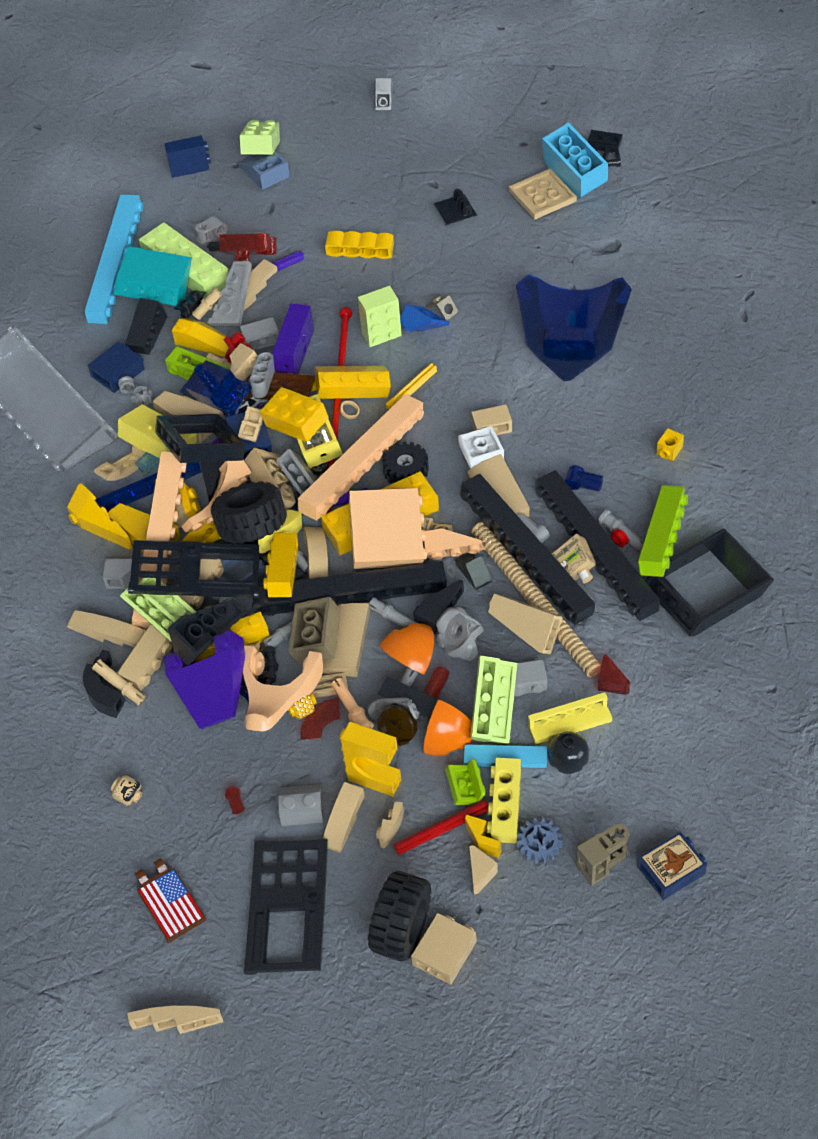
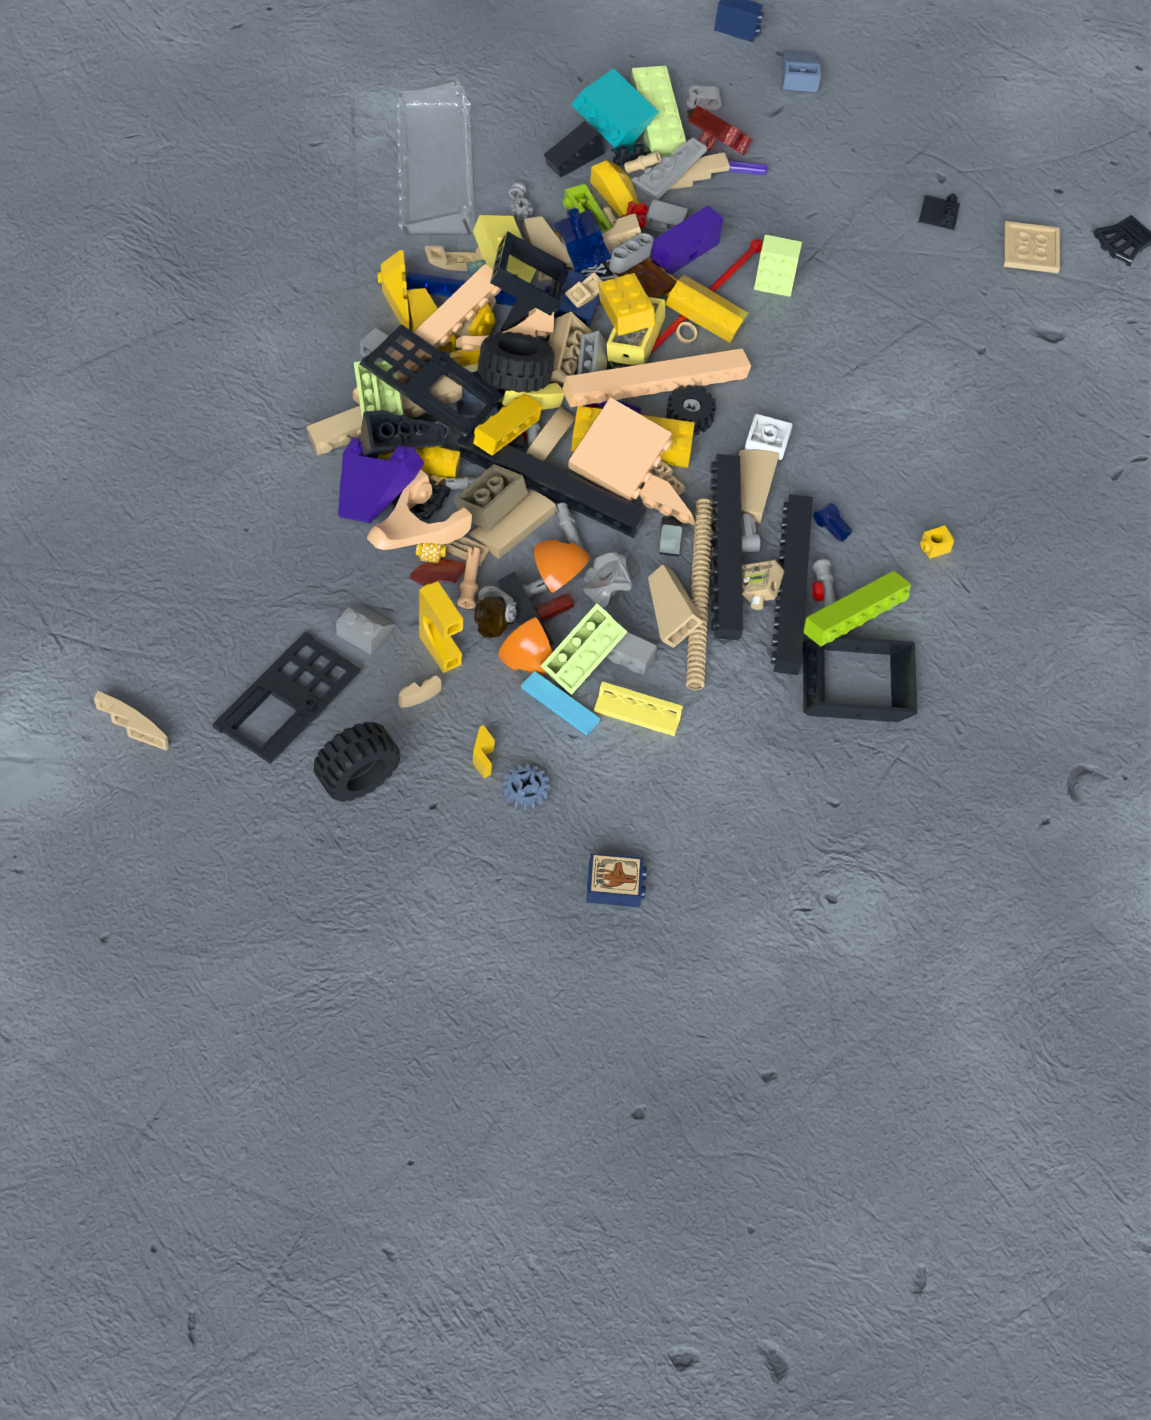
camera: 25 degrees right, 5 degrees up
tan slope [67,610,146,648] -> none
black arch [83,650,125,718] -> none
medium azure brick [85,195,144,324] -> none
dark blue brick [88,341,145,393] -> none
tan pin [92,659,146,706] -> none
tan head [110,775,143,806] -> none
tile [135,858,206,943] -> none
clear red pin [225,786,245,814] -> none
yellowish green brick [240,120,280,154] -> none
tan slope [323,782,365,853] -> none
yellow brick [325,231,394,259] -> none
light grey slope [376,78,393,111] -> none
yellow axle [386,363,437,410] -> none
red axle [393,800,489,855] -> none
blue slope [400,304,450,332] -> none
tan brick [411,913,477,985] -> none
black slope [413,580,464,634] -> none
bracket [426,295,458,320] -> none
lime bracket [445,759,485,805] -> none
tan slope [469,845,498,894] -> none
tan brick [471,404,512,435] -> none
light yellow brick [487,758,521,843] -> none
clear blue windscreen [516,274,632,381] -> none
medium azure brick [542,123,608,199] -> none
black cylinder [548,731,589,774] -> none
dark tan brick [576,824,629,886] -> none
clear red slope [598,654,630,695] -> none

